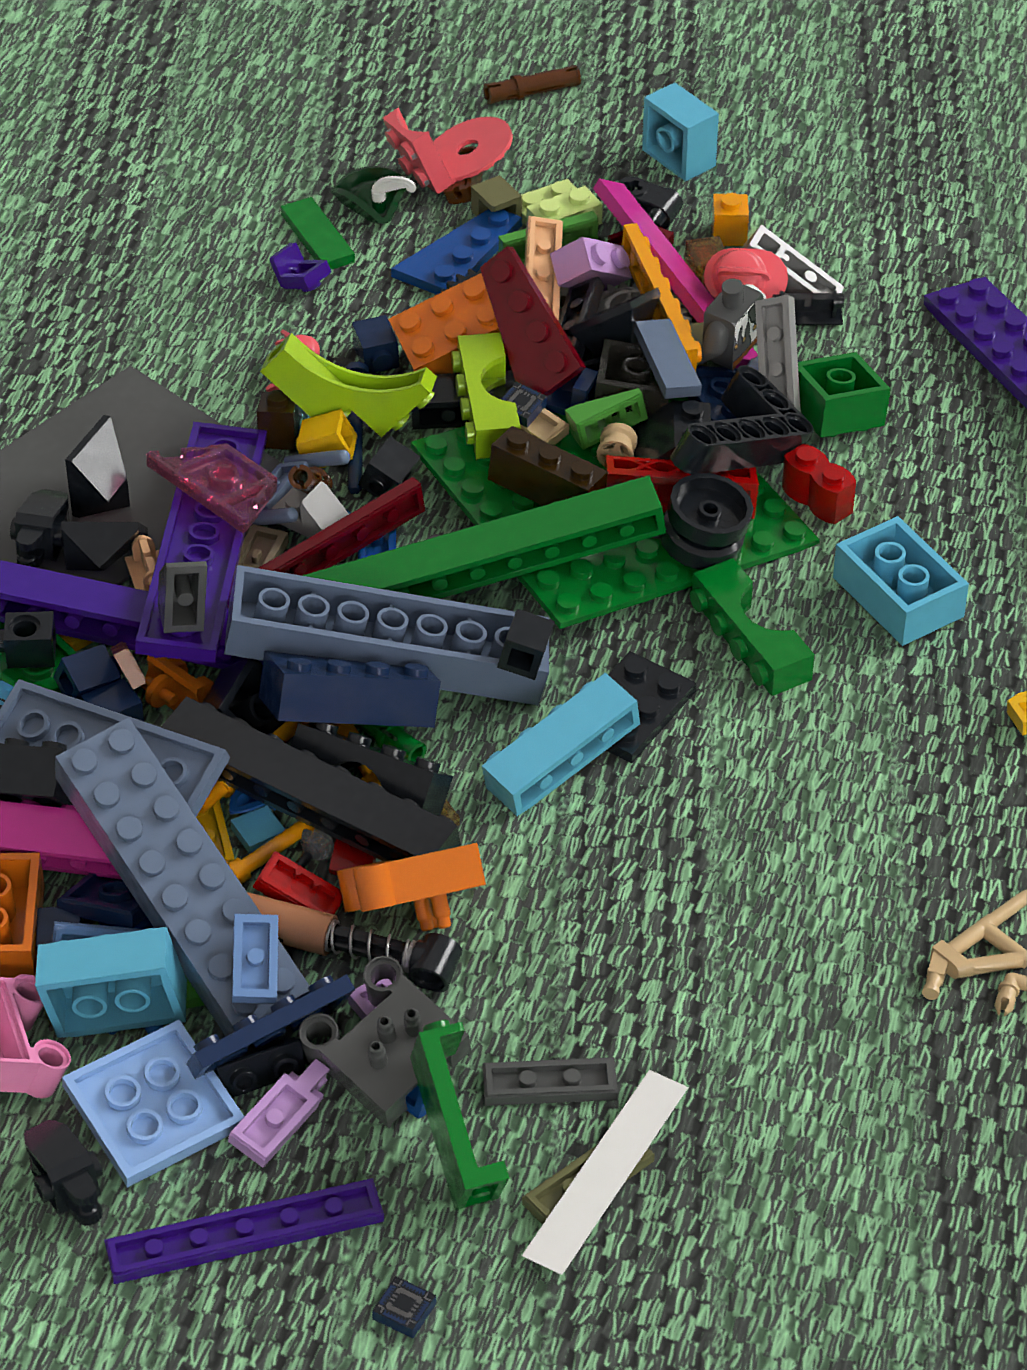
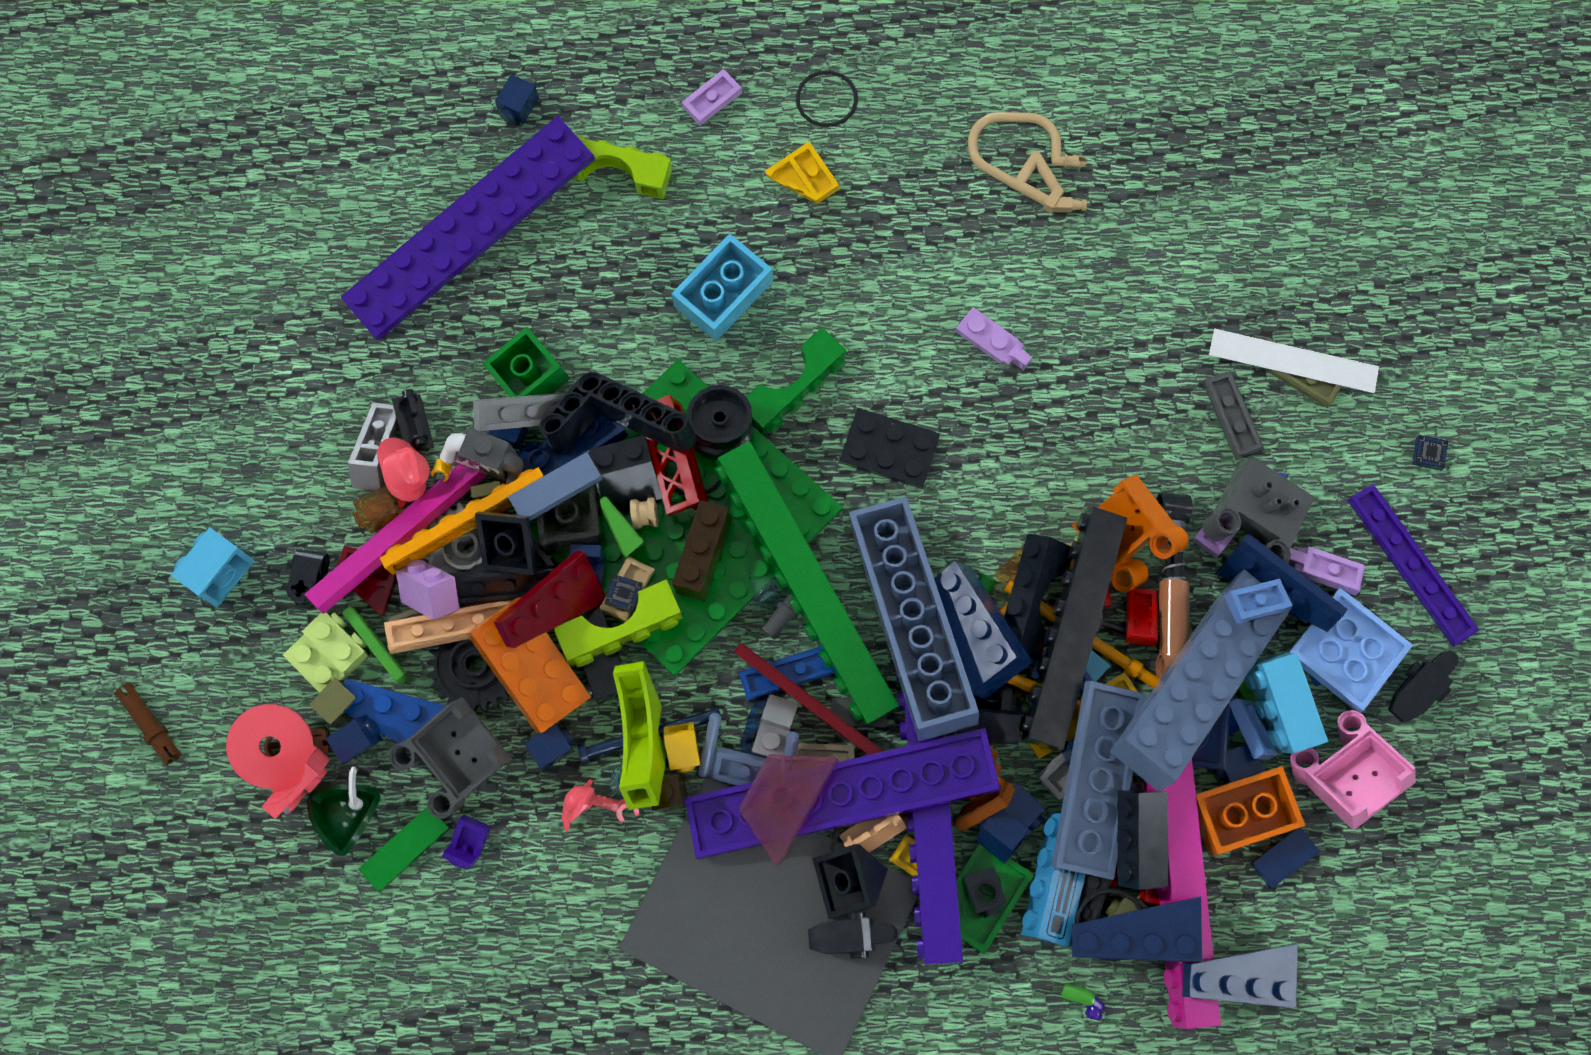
camera: 105 degrees left, 30 degrees up
slope [65,414,130,518] -> none
dark grey slope [158,561,207,633] -> none
reddish brown pin [288,465,333,494] -> none
black brick [358,436,421,497] -> none
green panel [410,1020,509,1210] -> none
medium azure brick [482,673,640,816] -> none
black brick [497,609,555,680] -> none
light orange brick [712,193,749,246] -> none
red brick [782,444,856,525] -> none
none -> dark blue brick [326,714,383,764]
none -> dark grey piece [389,697,512,819]
none -> lavender hinge [955,307,1032,371]

